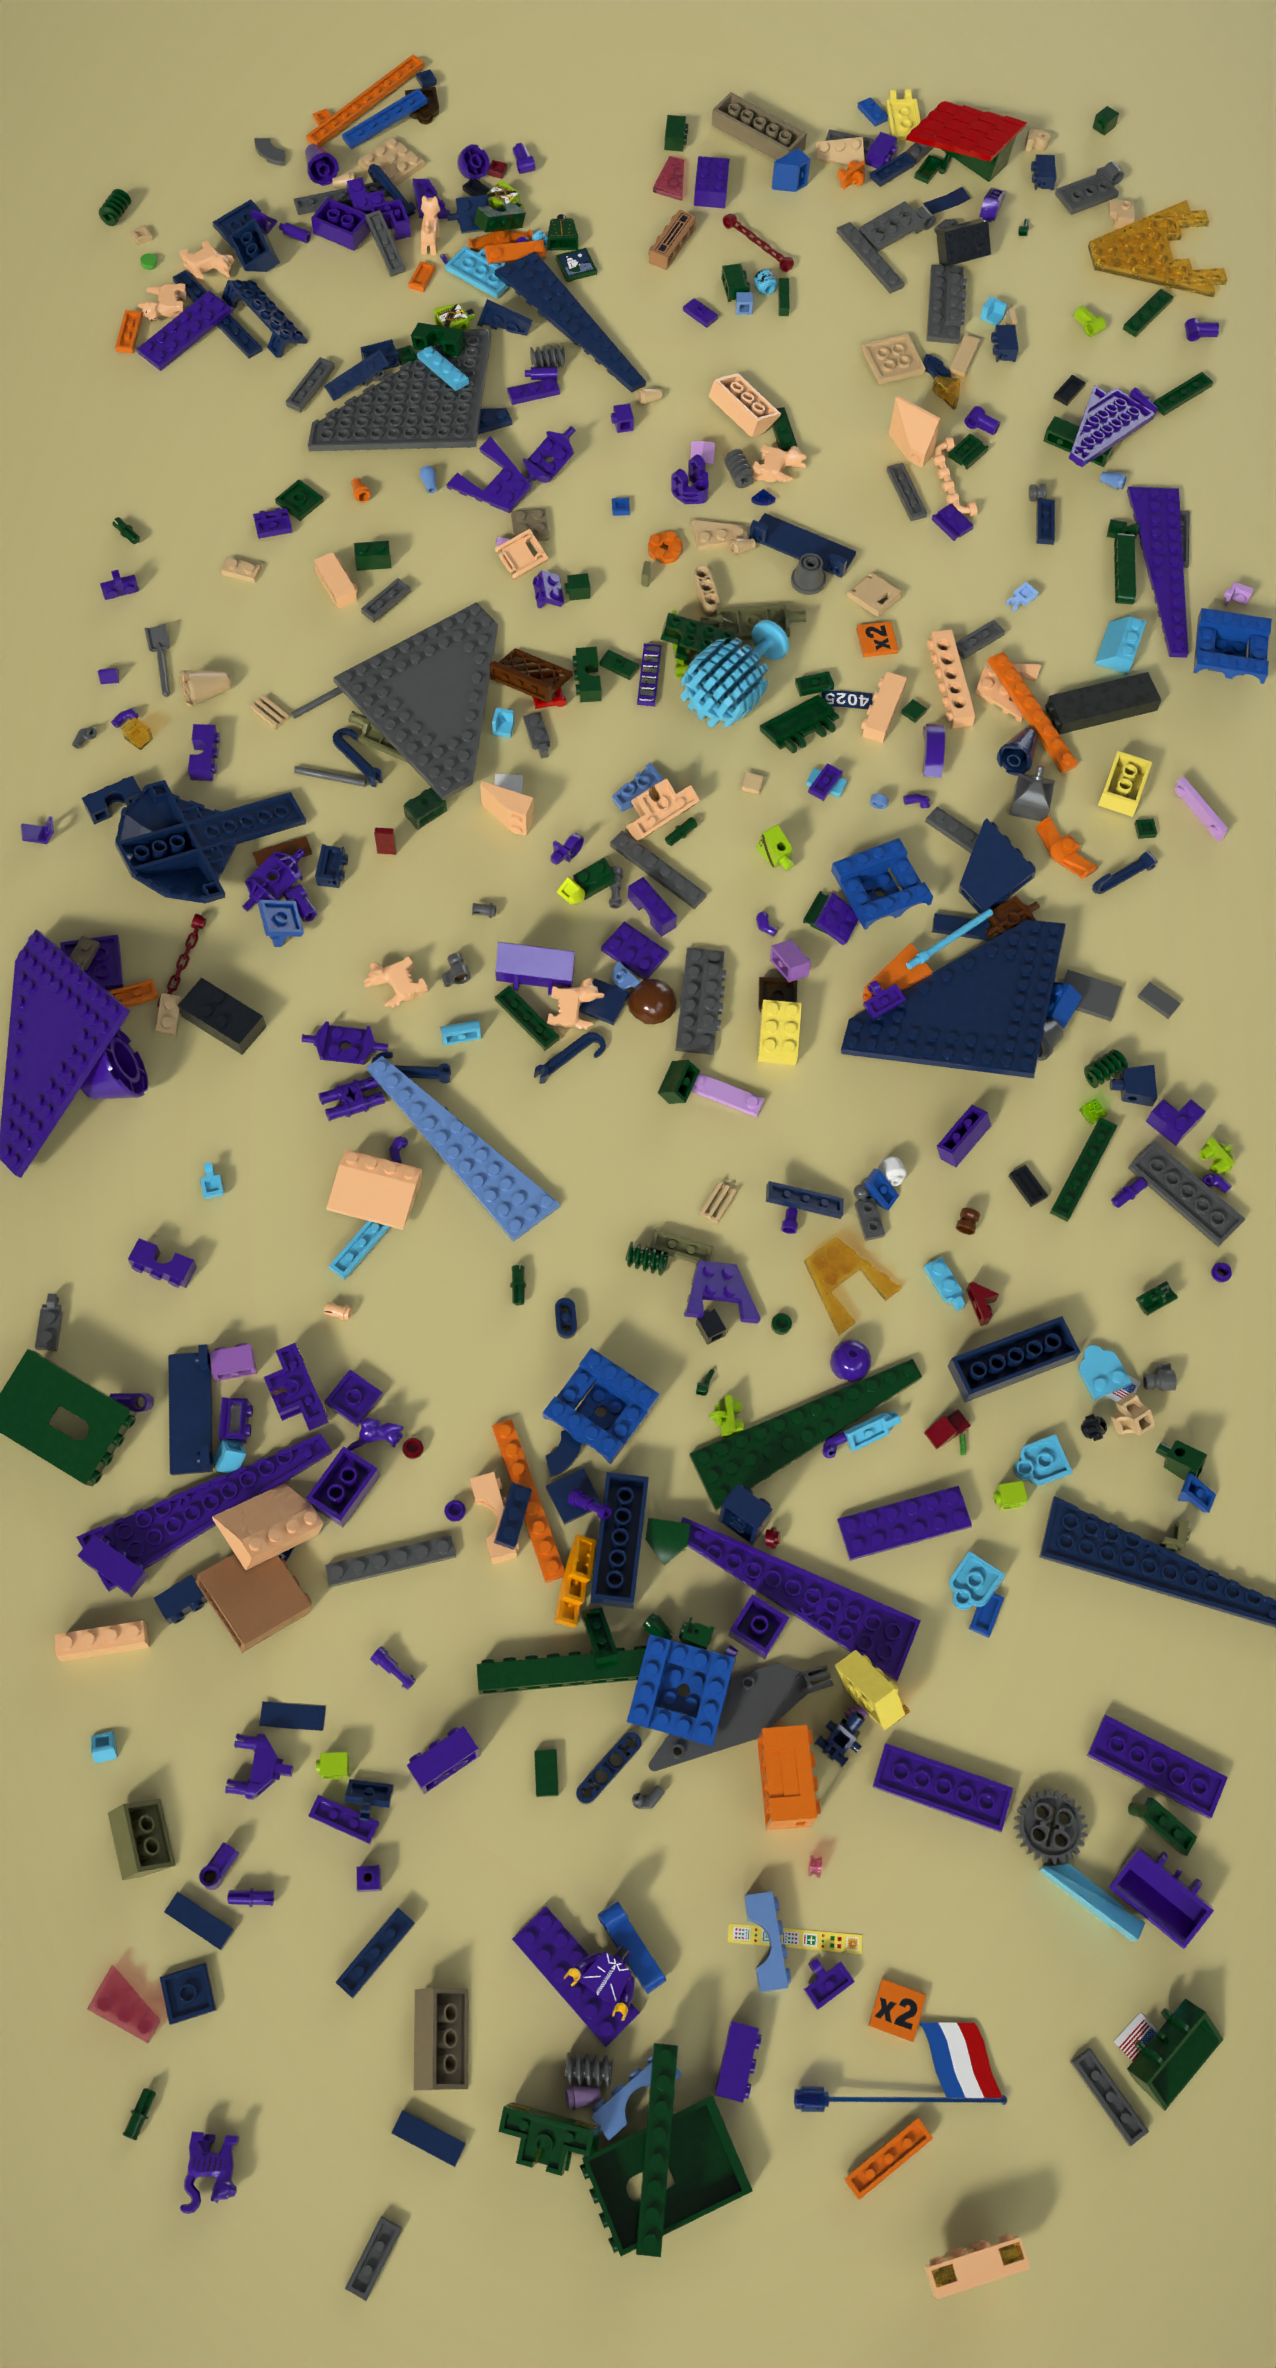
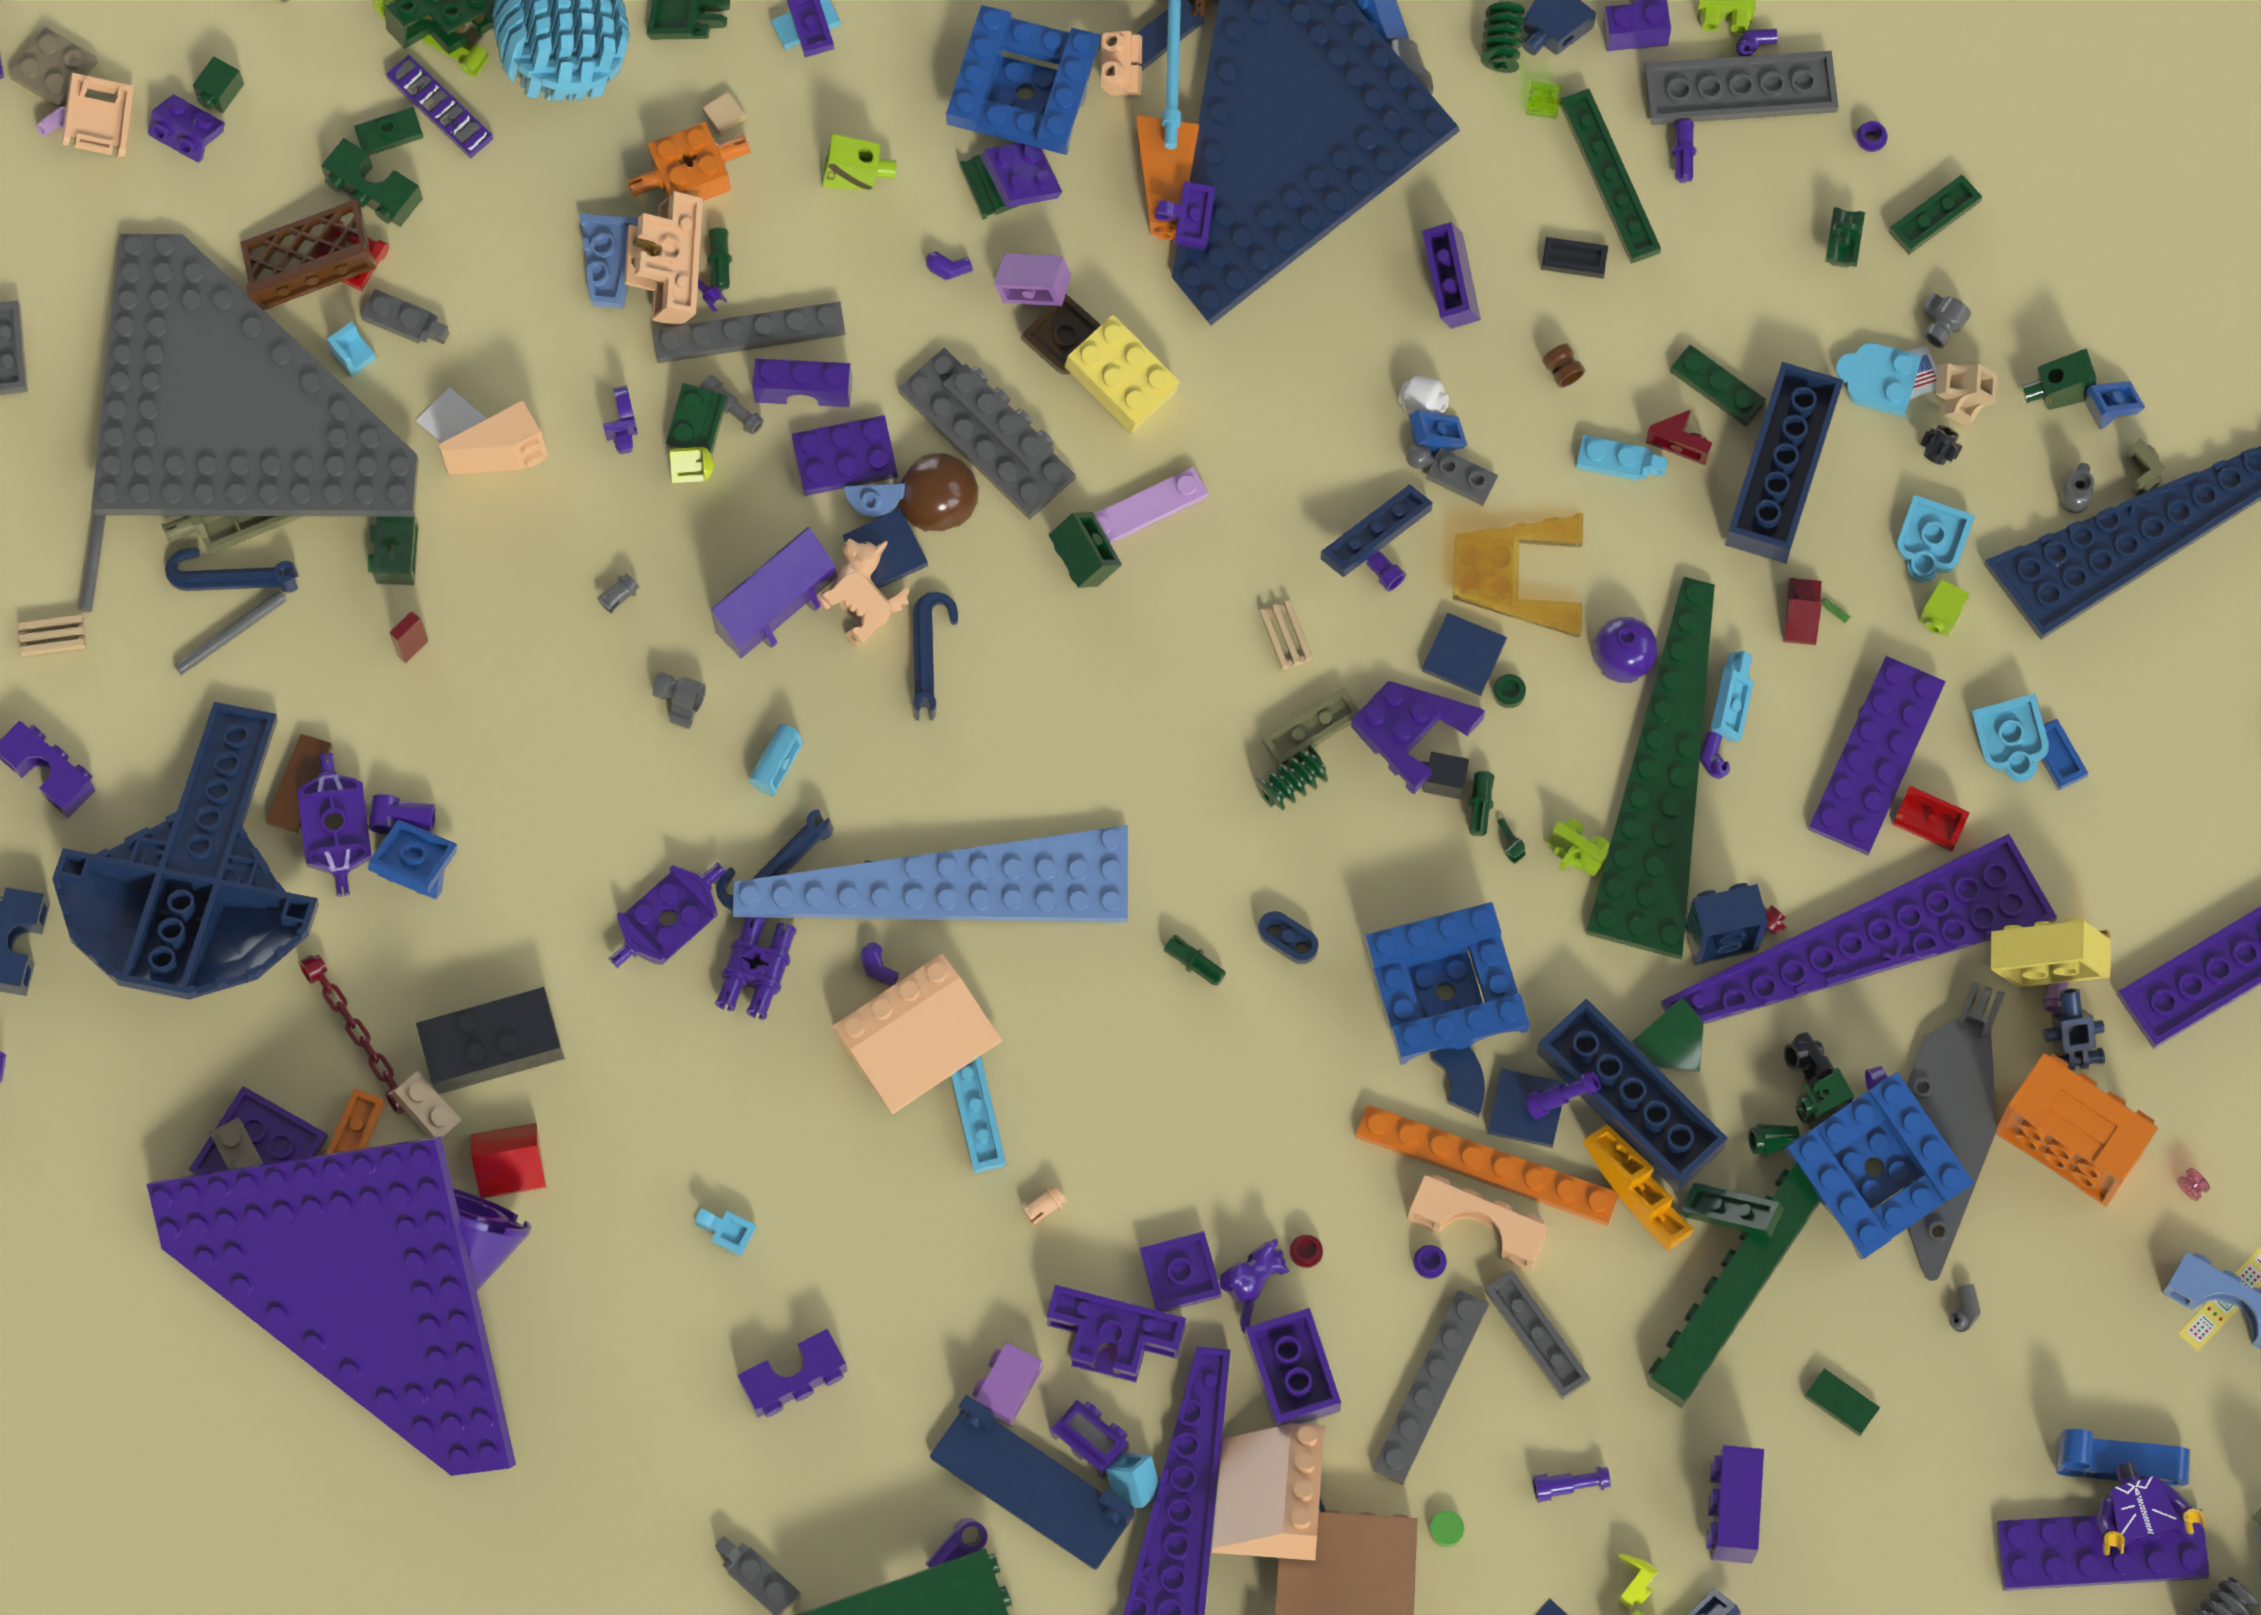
camera: 45 degrees left, 5 degrees up
dark blue hinge [315,844,348,888] -> none
light nougat animal [363,956,428,1008] -> none
dark blue plate [494,1482,532,1550] -> none
dark green plate [495,986,560,1051] -> none
dark blue beam [576,1732,641,1805] -> none
dark purple brick [728,1594,789,1659] -> none
none -> red slope [471,1123,547,1199]
none -> orange brick [627,122,751,201]
none -> dark purple hand [698,279,727,312]
none -> light nougat hips [1101,31,1142,96]
none -> dark blue tile [1422,613,1507,696]
none -> bright green tile [1430,1511,1464,1547]
none -> dark green axle [1468,771,1495,836]
none -> dark grey plate [1484,1270,1591,1400]
none -> neon yellow plate [1618,1554,1659,1611]
none -> dark green plate [1670,344,1766,427]
none -> black plate [1784,1032,1835,1089]
none -> dark green plate [1889,174,1982,255]
none -> red hinge [1893,786,1970,852]
none -> dark grey piece [2059,463,2094,513]

